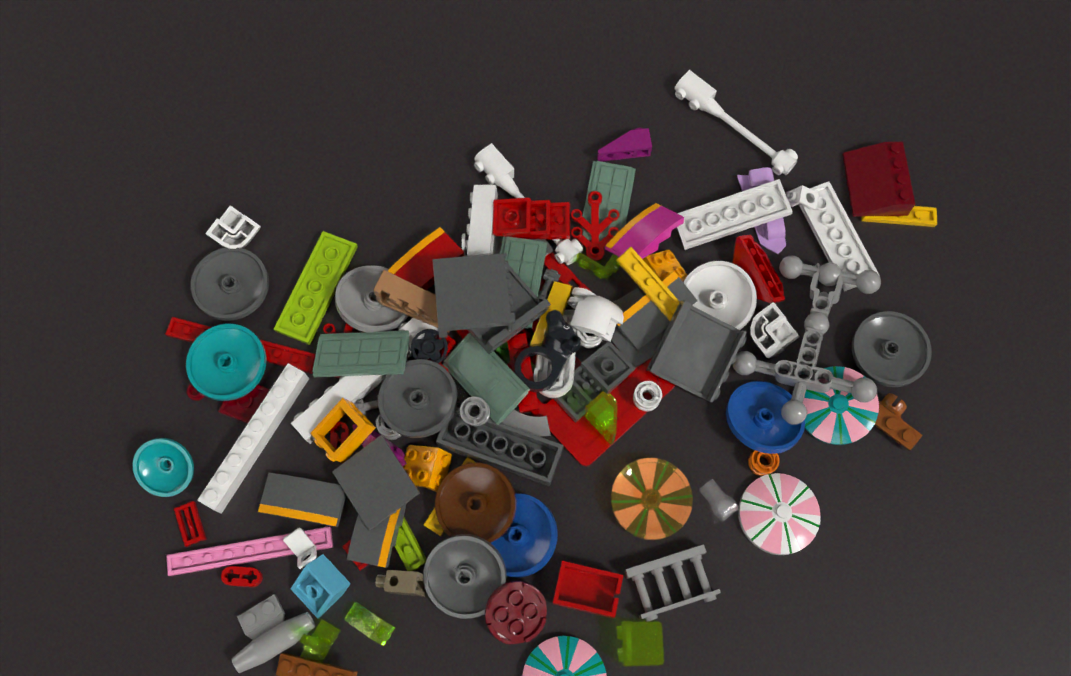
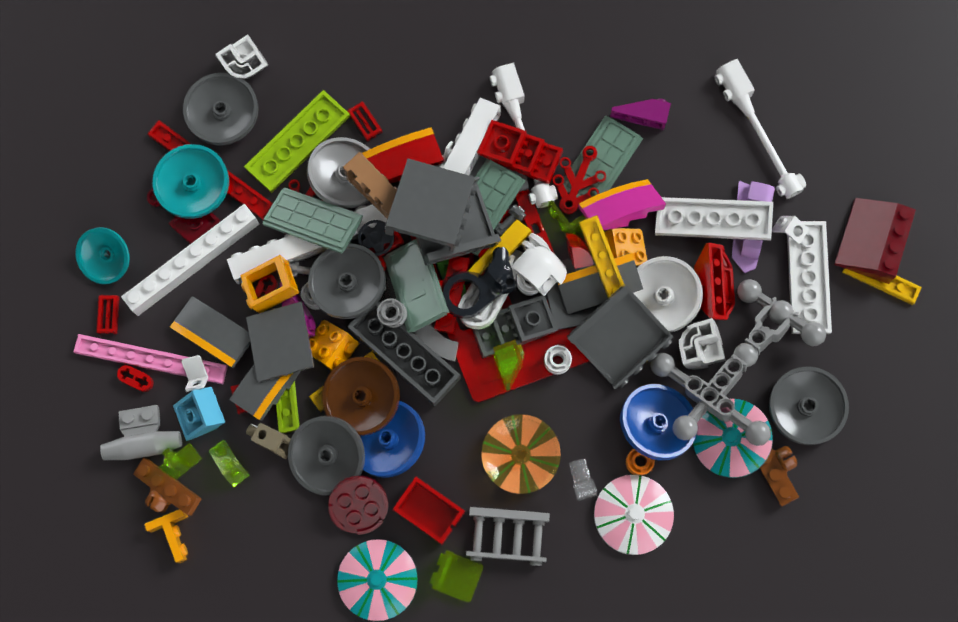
camera: 25 degrees right, 5 degrees up
none -> red tile [347,101,383,142]
none -> red brick [566,234,594,269]

